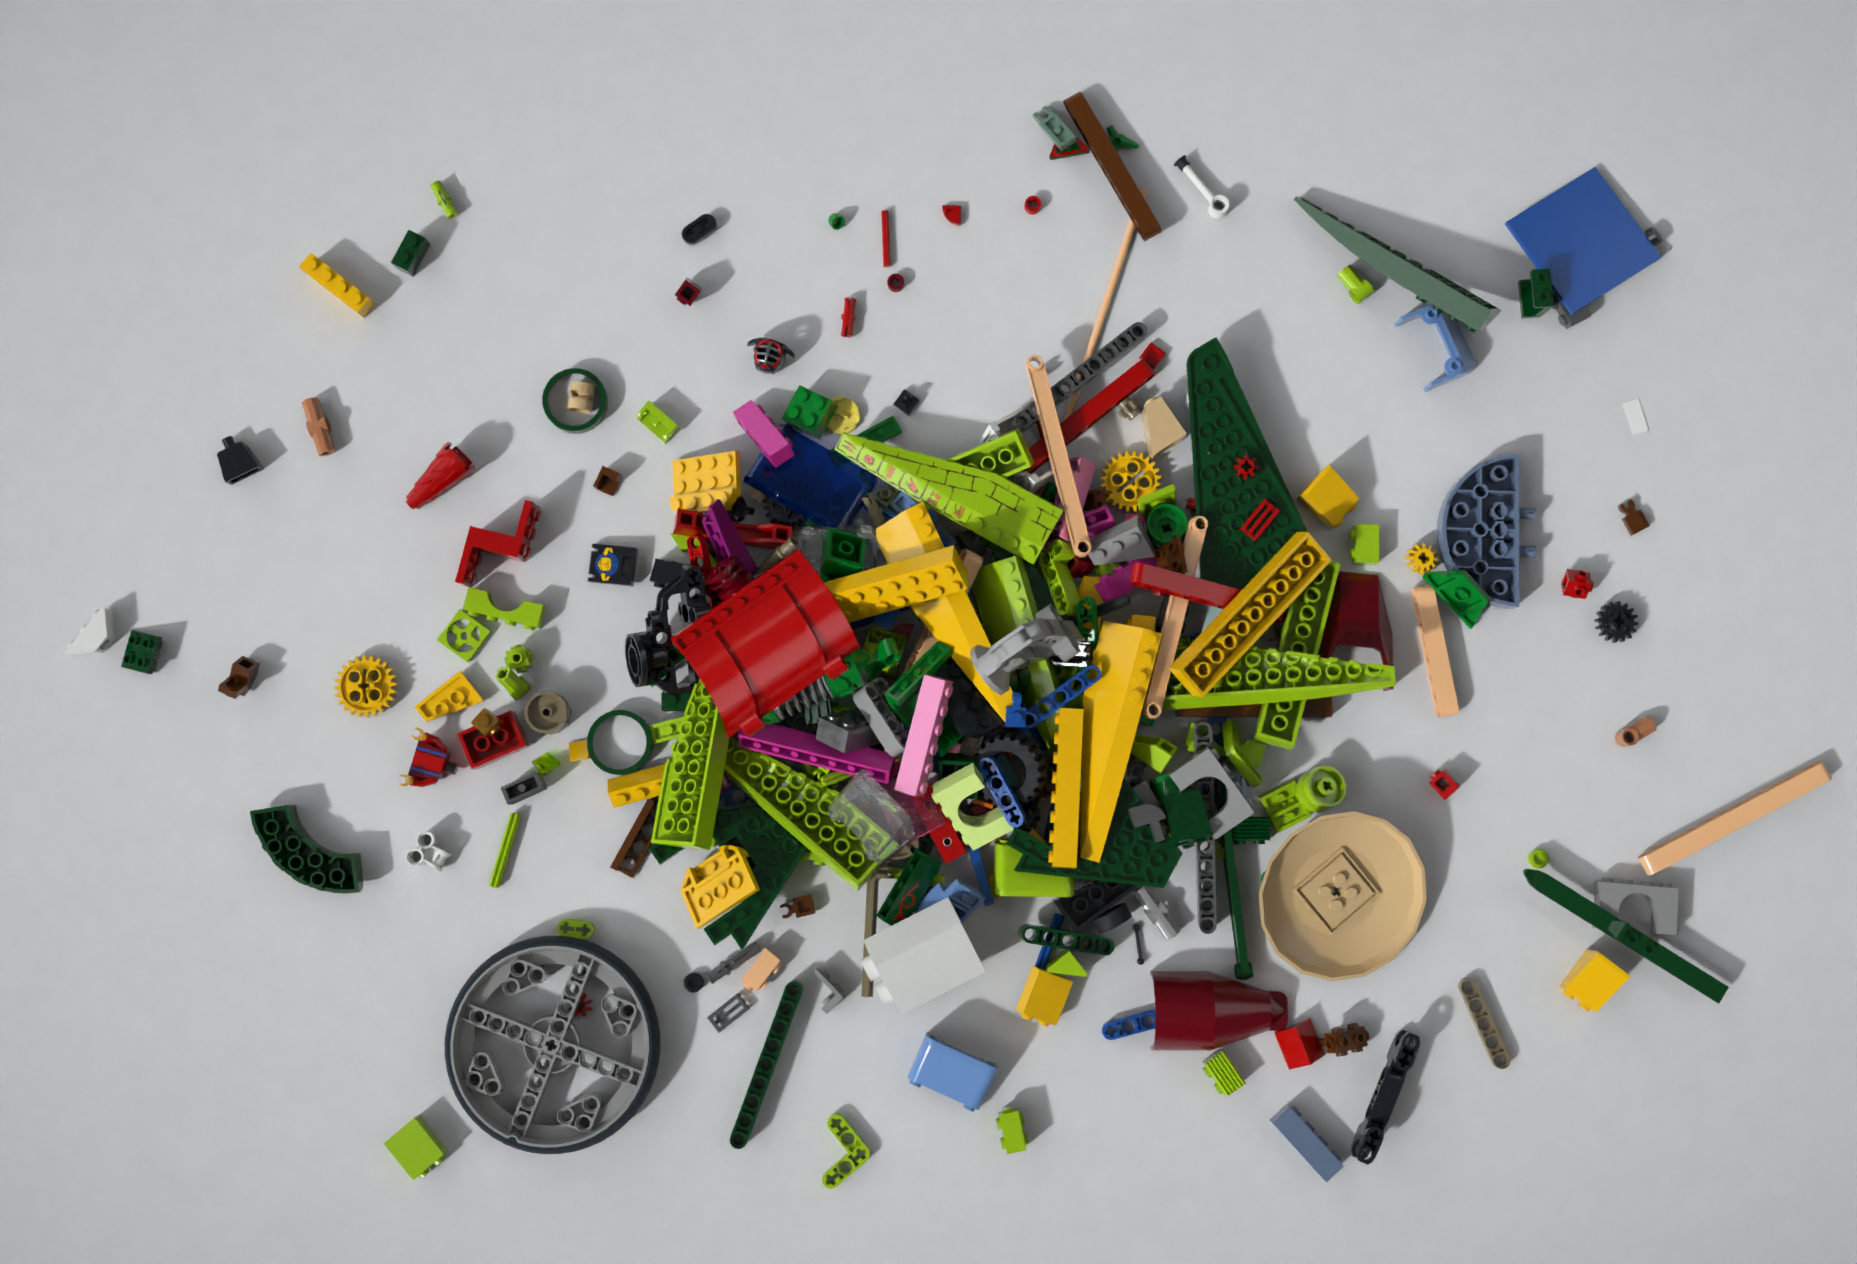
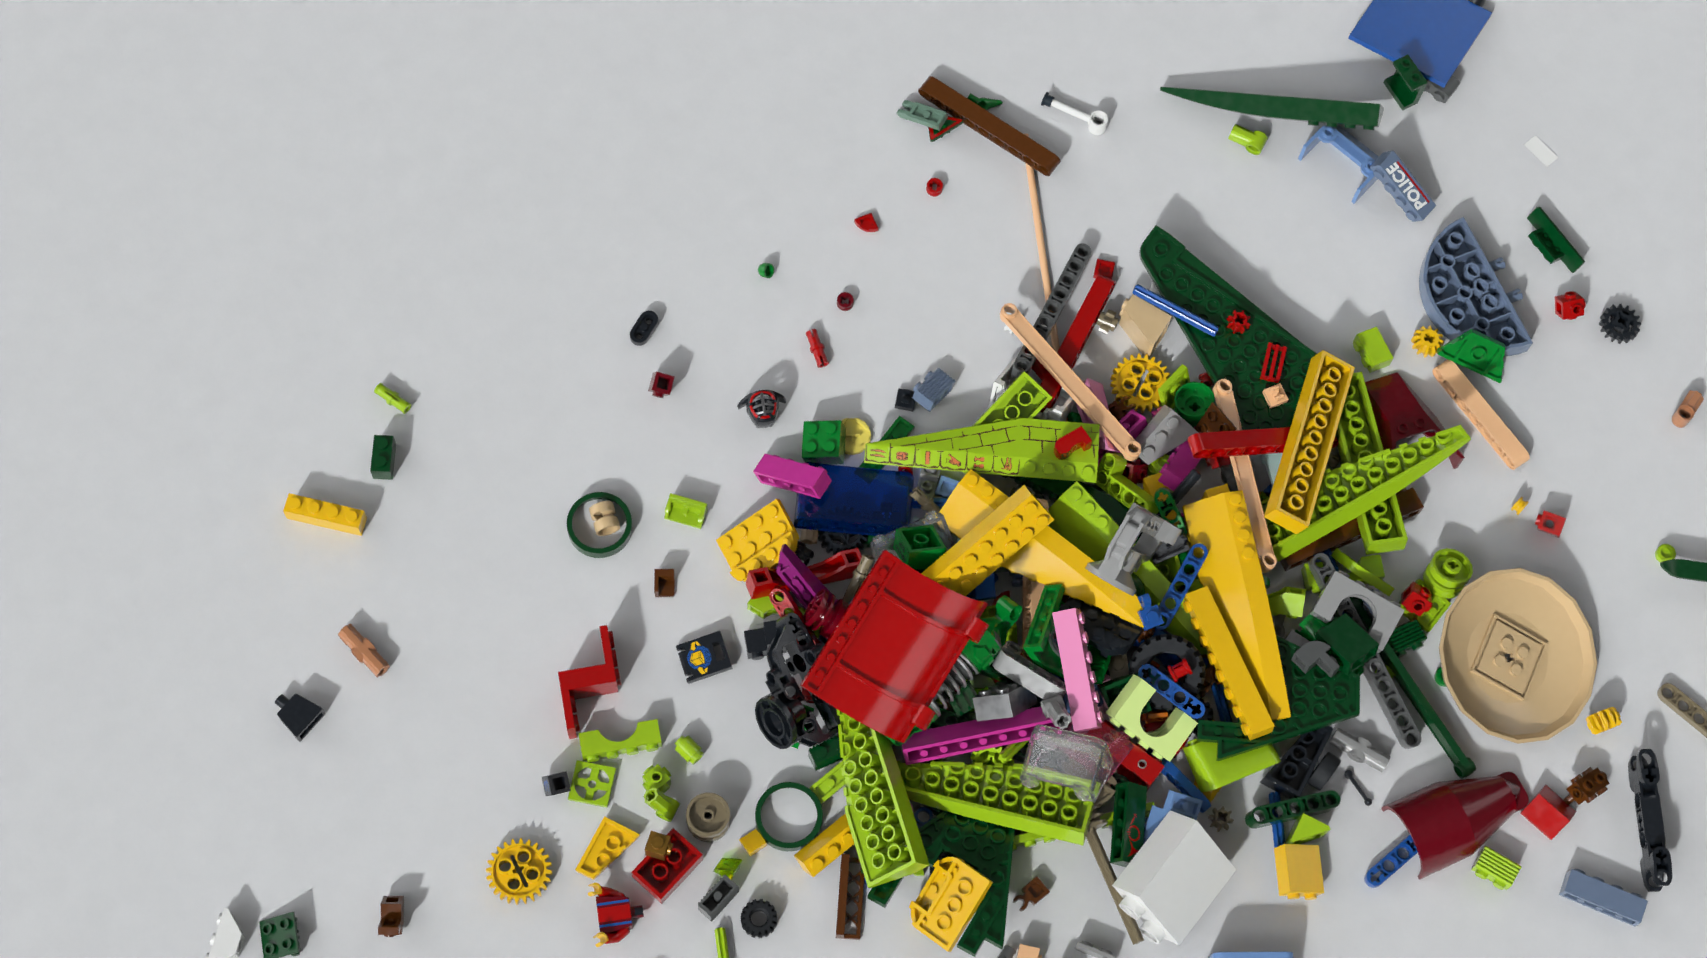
camera: 30 degrees left, 15 degrees down
red cone [406,442,475,509] -> none
red bar [881,210,891,267] -> none
yellow slope [1297,465,1359,529] -> none
reddish brown plate [1618,499,1650,536] -> none
none -> black brick [542,771,571,796]
none -> lime brick [675,735,704,765]
none -> black tyre [741,899,777,938]
none -> sand blue brick [912,368,955,412]
none -> light grey piece [1041,695,1072,729]
none -> red leg [1054,426,1092,460]
none -> blue axle [1132,284,1219,336]
none -> red bush [1167,658,1193,682]
none -> dark tan gear [1208,806,1234,832]
none -> light nougat tile [1262,383,1289,409]
none -> sand blue brick [1370,150,1436,222]
none -> red brick [1401,581,1433,617]
none -> yellow bush [1511,496,1529,515]
none -> dark green bracket [1527,207,1585,273]
none -> yellow gear [1586,707,1622,735]

